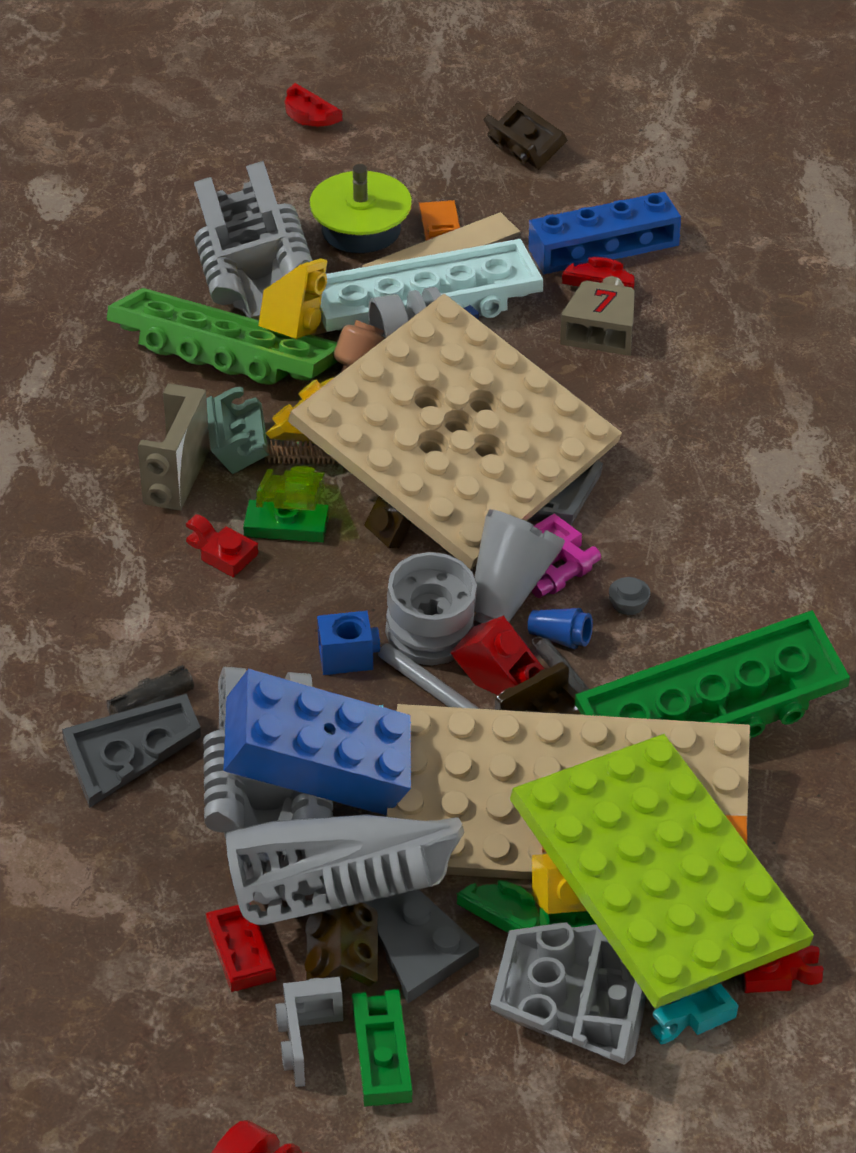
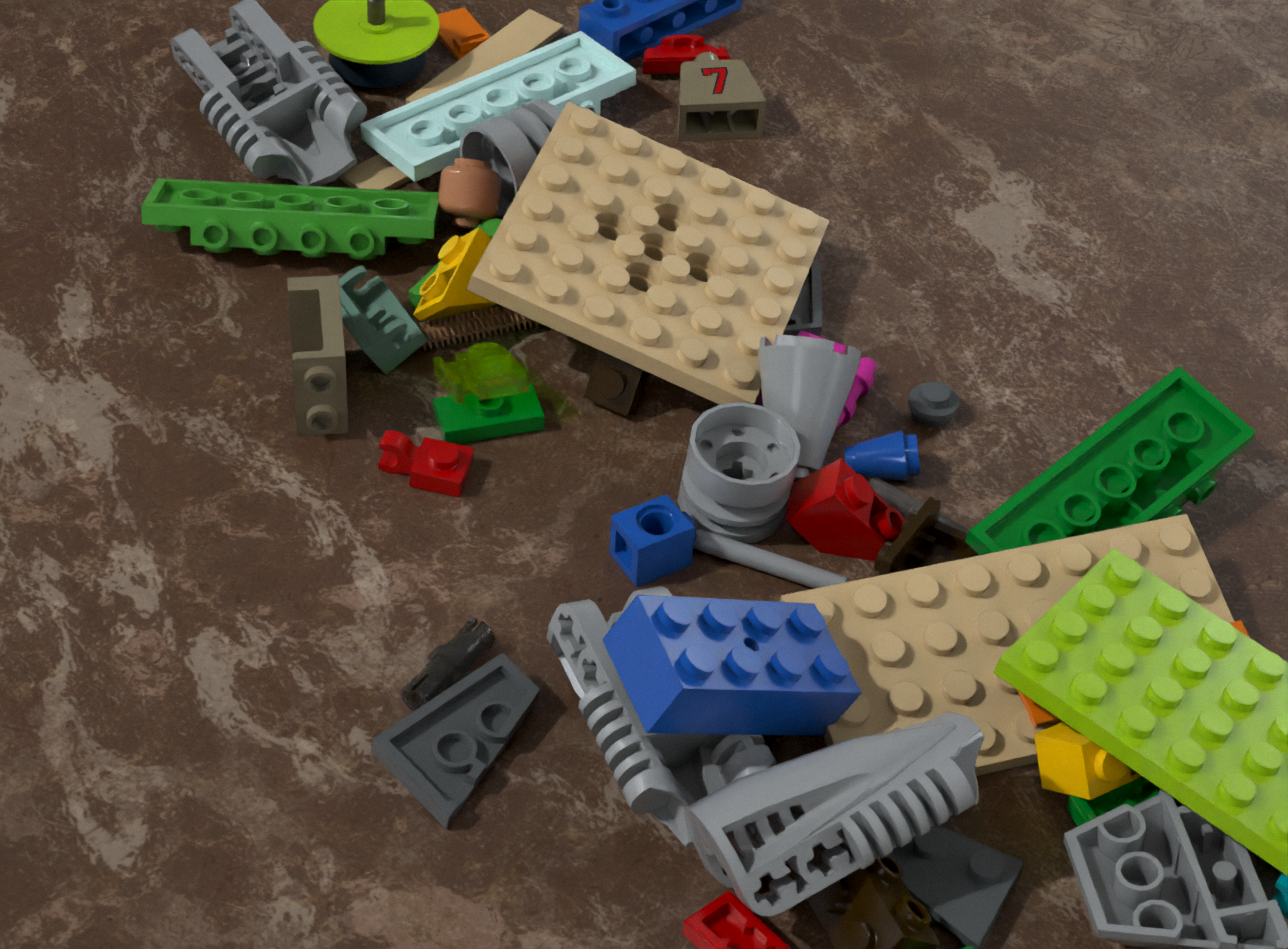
camera: 25 degrees left, 0 degrees up
yellow slope [258,258,327,339] -> none
green plate [457,880,539,933] -> none

